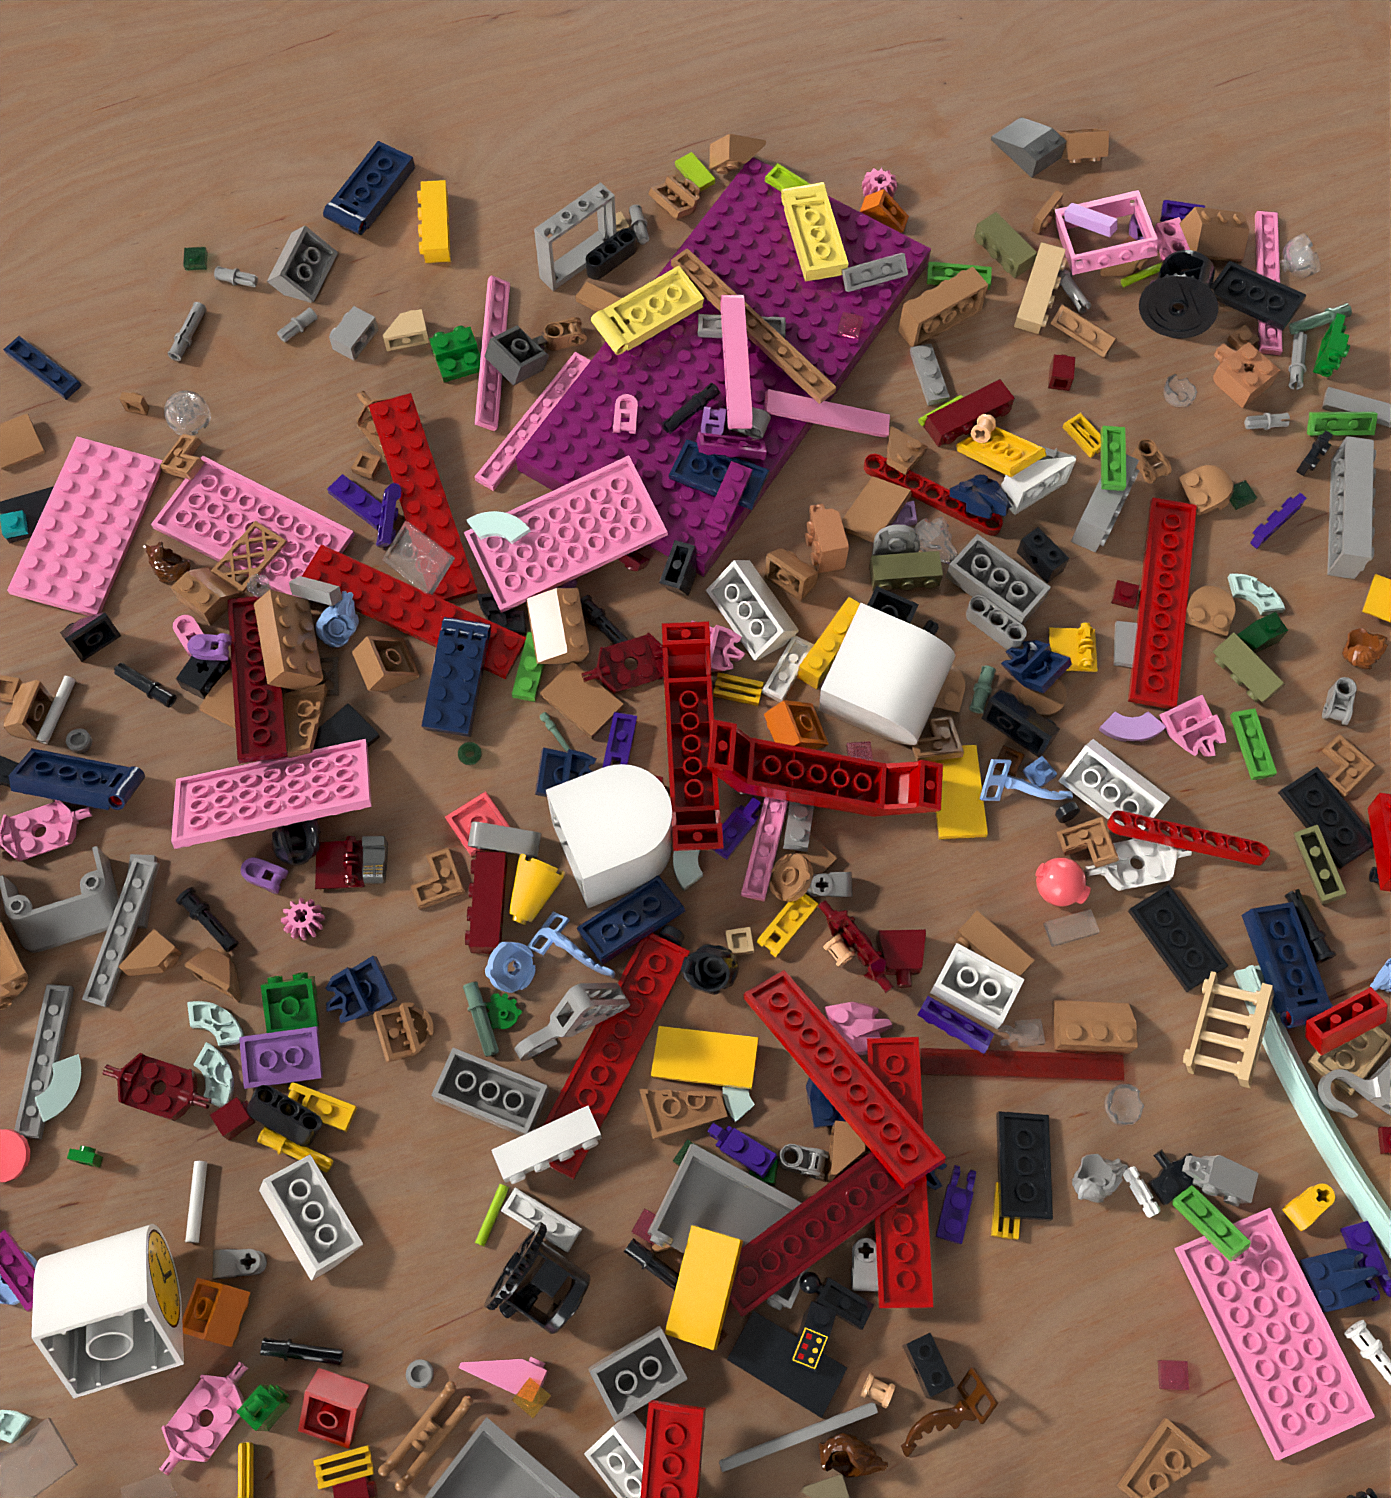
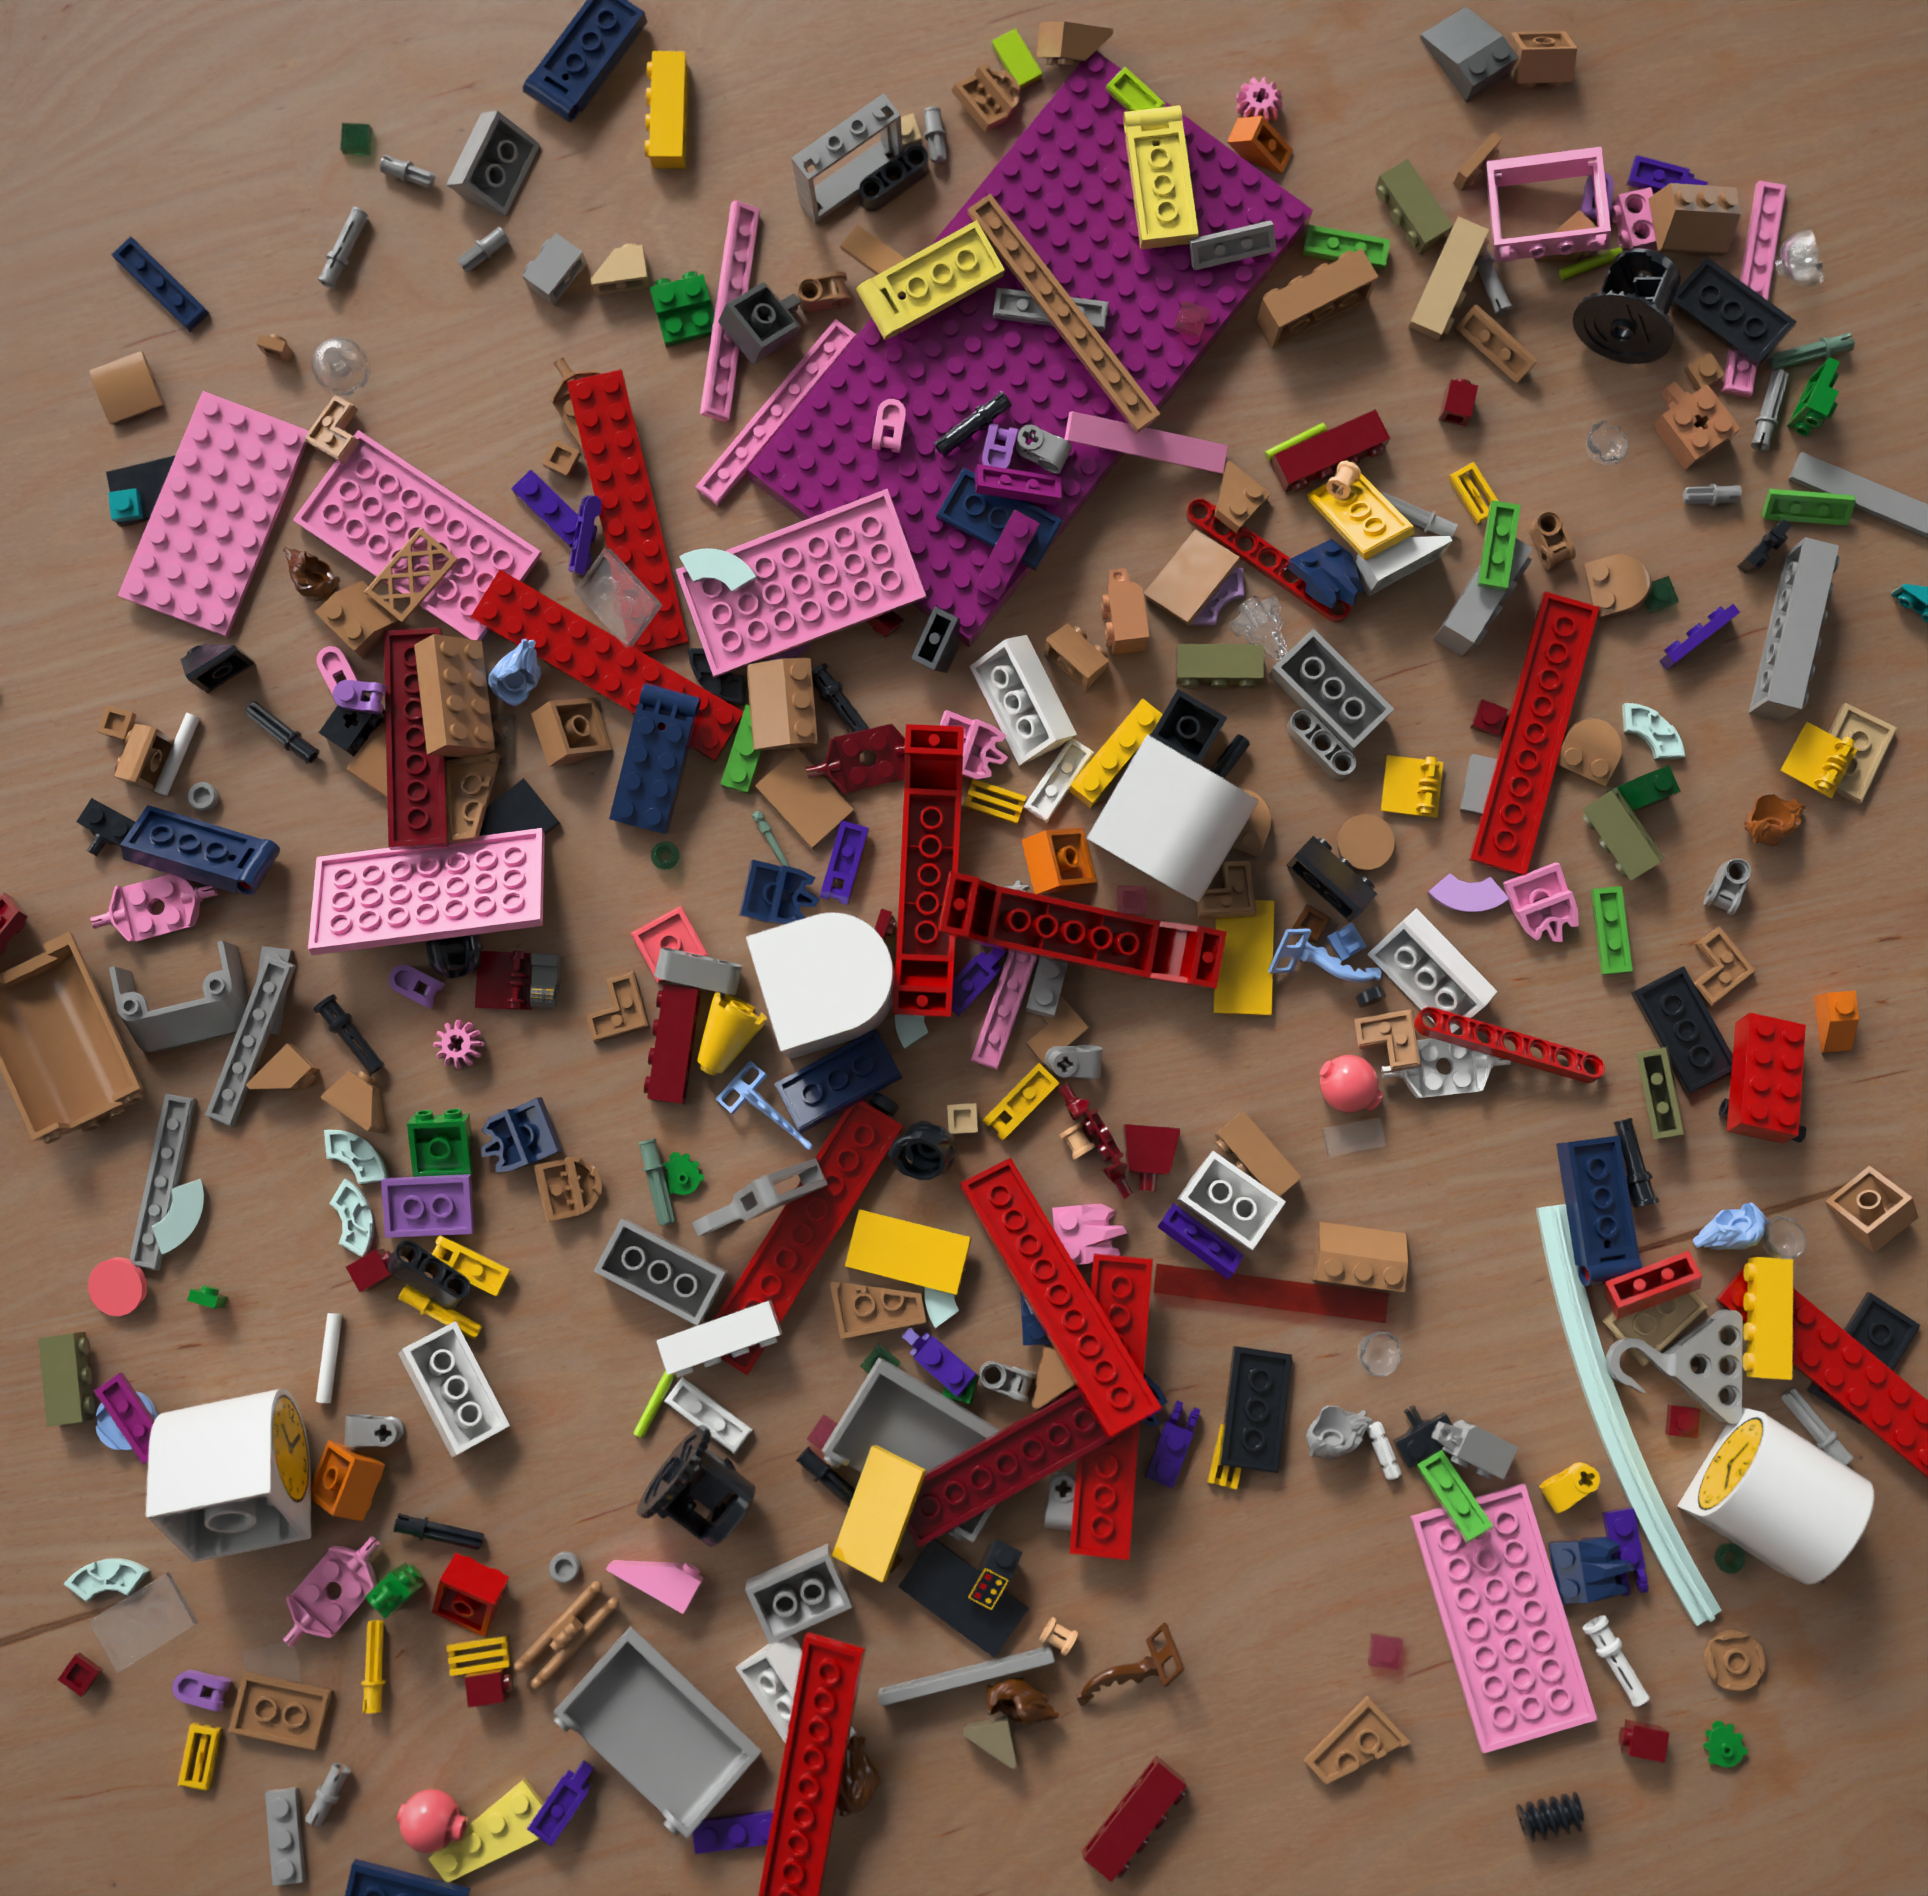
camera: 10 degrees right, 15 degrees up
dark red plate [103,1053,212,1121] -> none
clear plate [247,574,271,597] -> none
light grey piece [289,576,343,606] -> none
light blue plate [485,942,535,993] -> none
clear yellow plate [512,1377,551,1419] -> none
bright pink beam [721,295,752,429] -> none
medium nougat tile [769,853,813,902] -> none
black plate [799,1272,874,1330] -> none
light grey tile [872,525,920,556] -> none
black brick [902,1332,955,1398] -> none
light grey plate [910,343,950,406] -> none
sand green pin [969,665,996,714] -> none
clear plate [998,1018,1045,1048] -> none
dark blue plate [1001,640,1072,694] -> none
black brick [1016,527,1069,583] -> none
lavender piece [1064,203,1117,237] -> none
black tile [1128,885,1228,993] -> none
tan fence [1183,972,1274,1088] -> none

